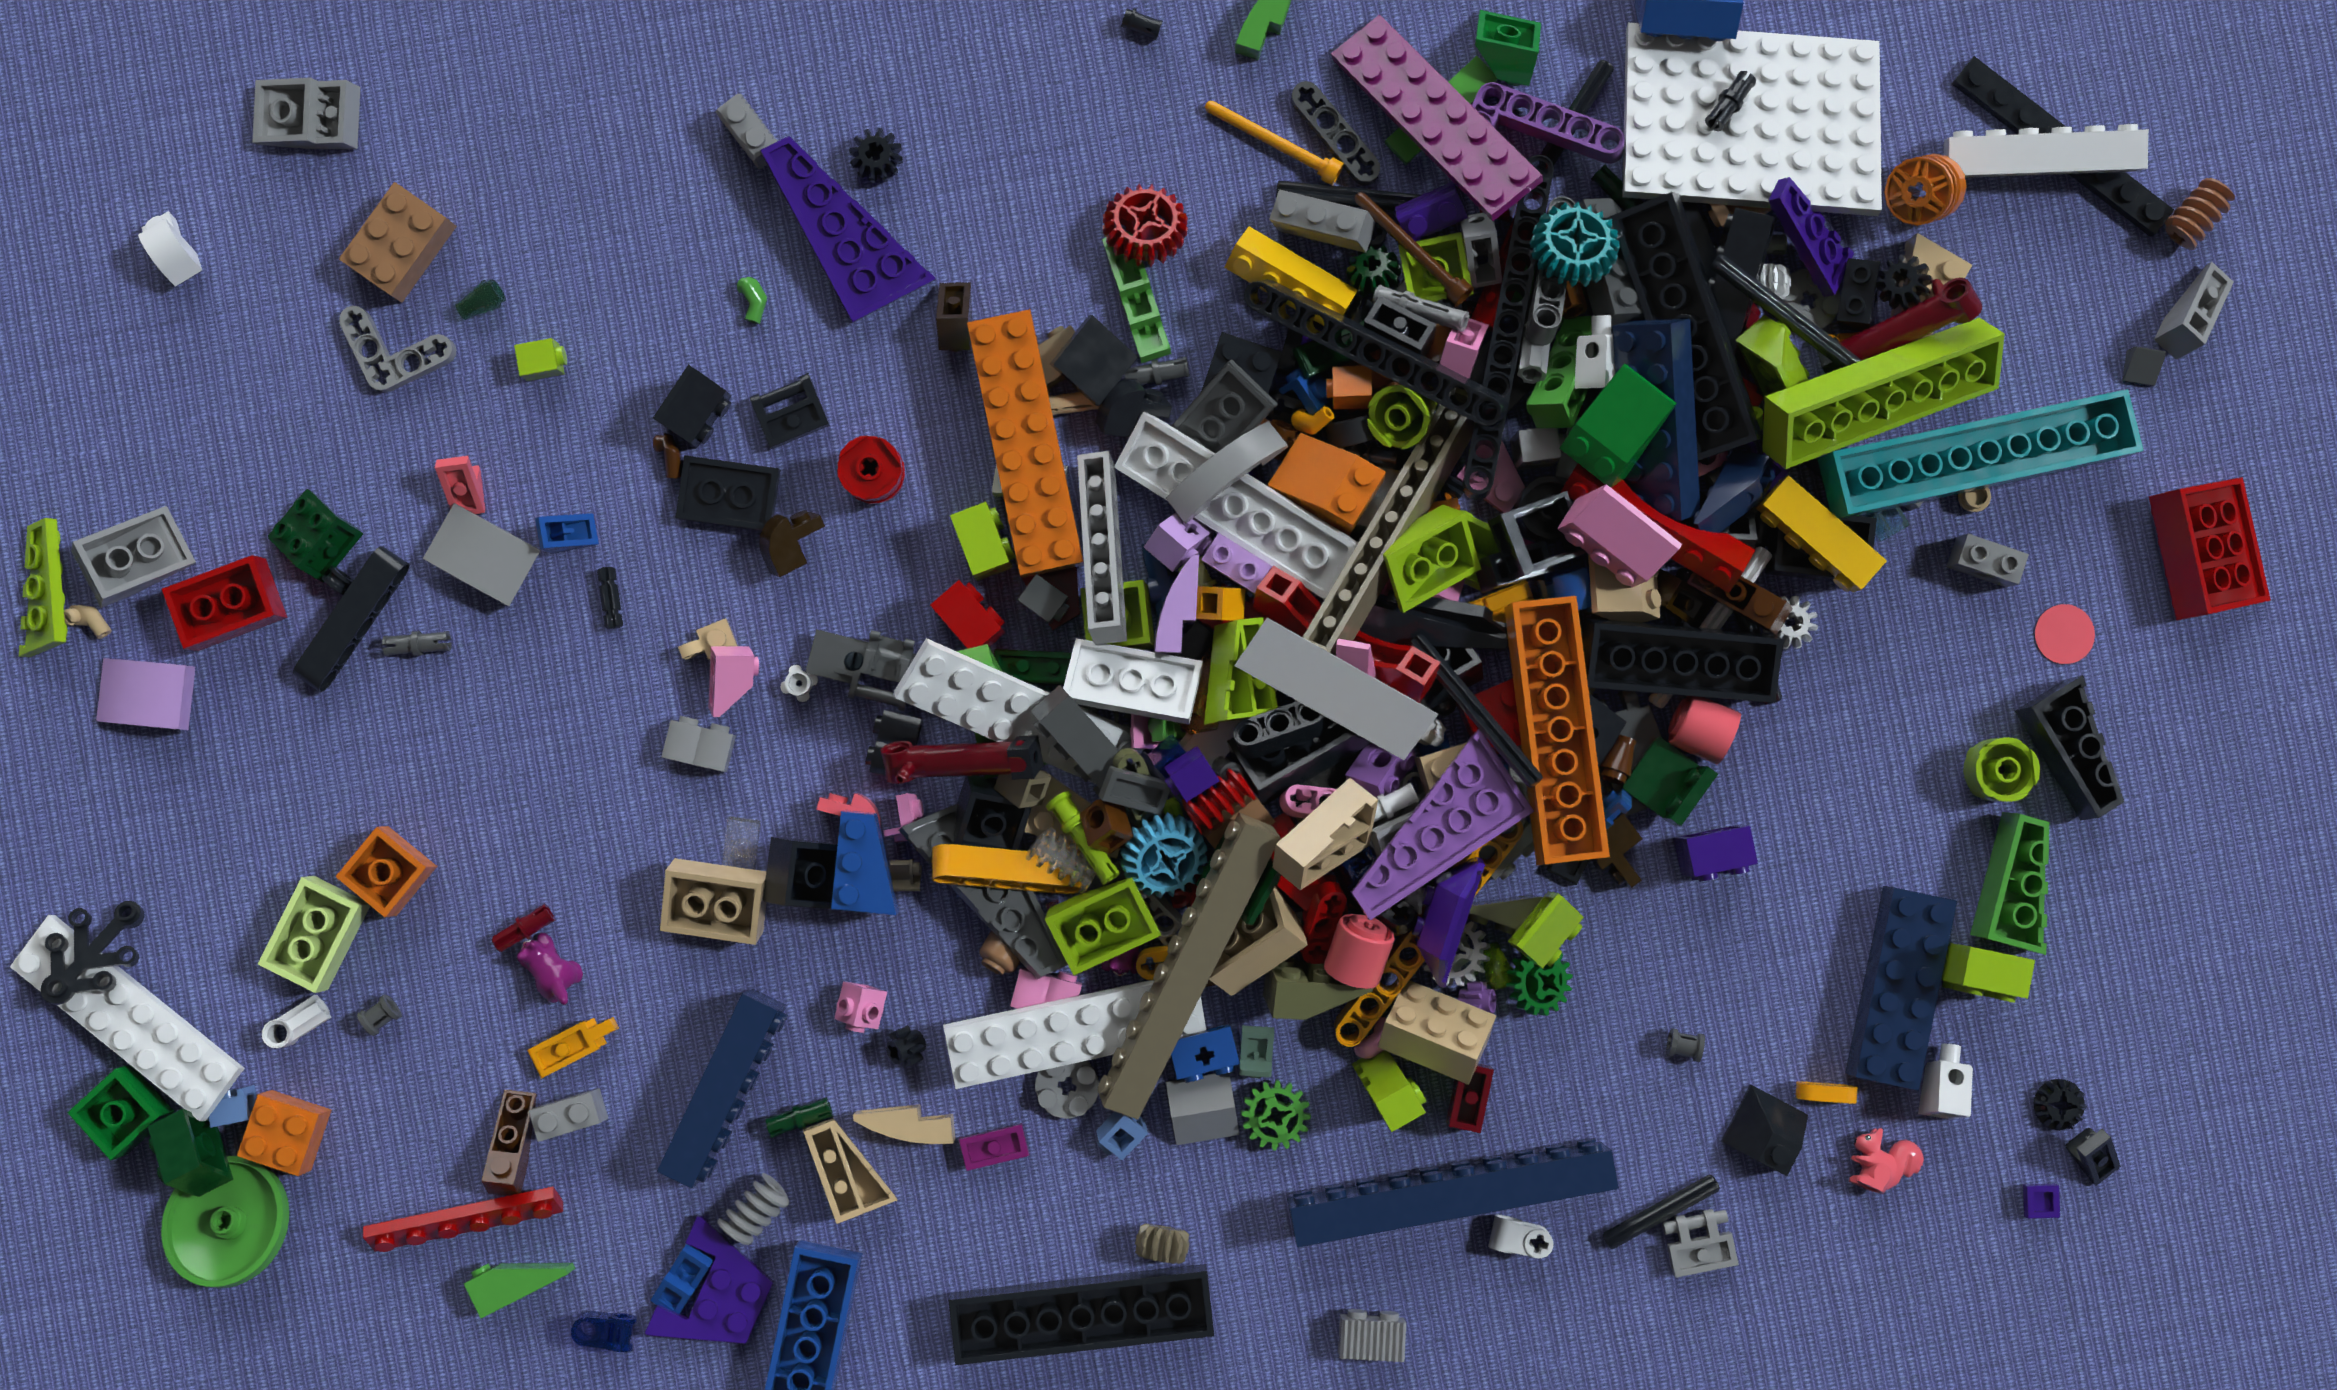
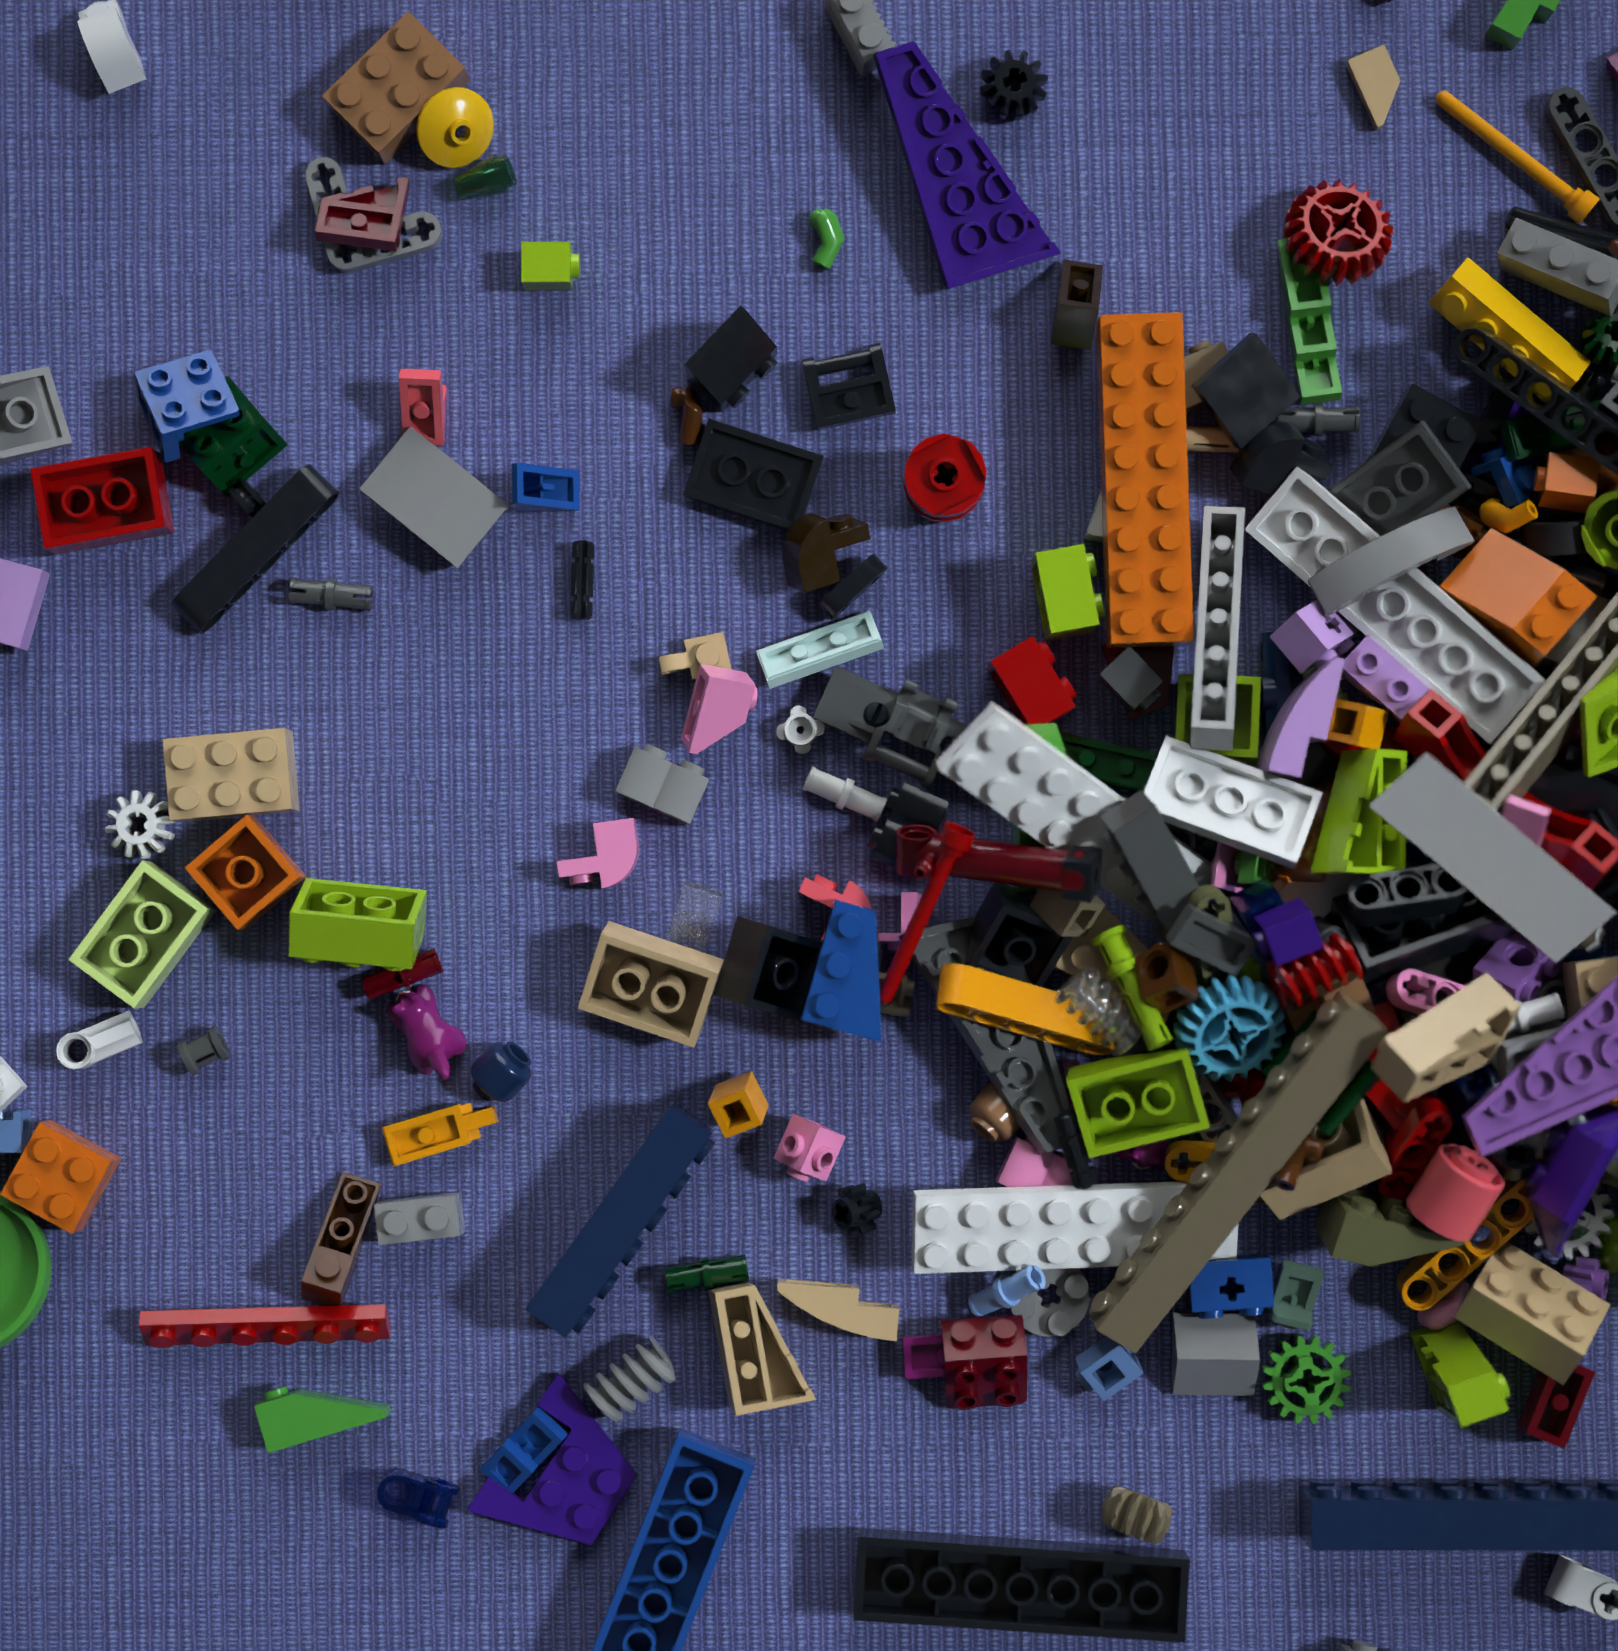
camera: 15 degrees right, 0 degrees up
none -> white gear [105,790,176,859]
none -> bracket [134,350,239,463]
none -> tan brick [163,728,300,822]
none -> lime brick [289,878,427,971]
none -> wing [315,177,410,251]
none -> yellow dish [416,87,494,168]
none -> dark blue head [471,1041,531,1102]
none -> bright pink brick [557,818,639,889]
none -> light orange brick [708,1071,769,1139]
none -> light aqua tile [756,610,884,689]
none -> white pin [802,766,887,822]
none -> black beam [818,553,888,620]
none -> red piece [879,821,976,1005]
none -> dark red bracket [941,1315,1028,1410]
none -> light blue pin [968,1265,1046,1318]
none -> black axle [1053,1110,1097,1189]
none -> reddish brown arm [1275,1134,1325,1191]
none -> tan tile [1345,44,1401,131]

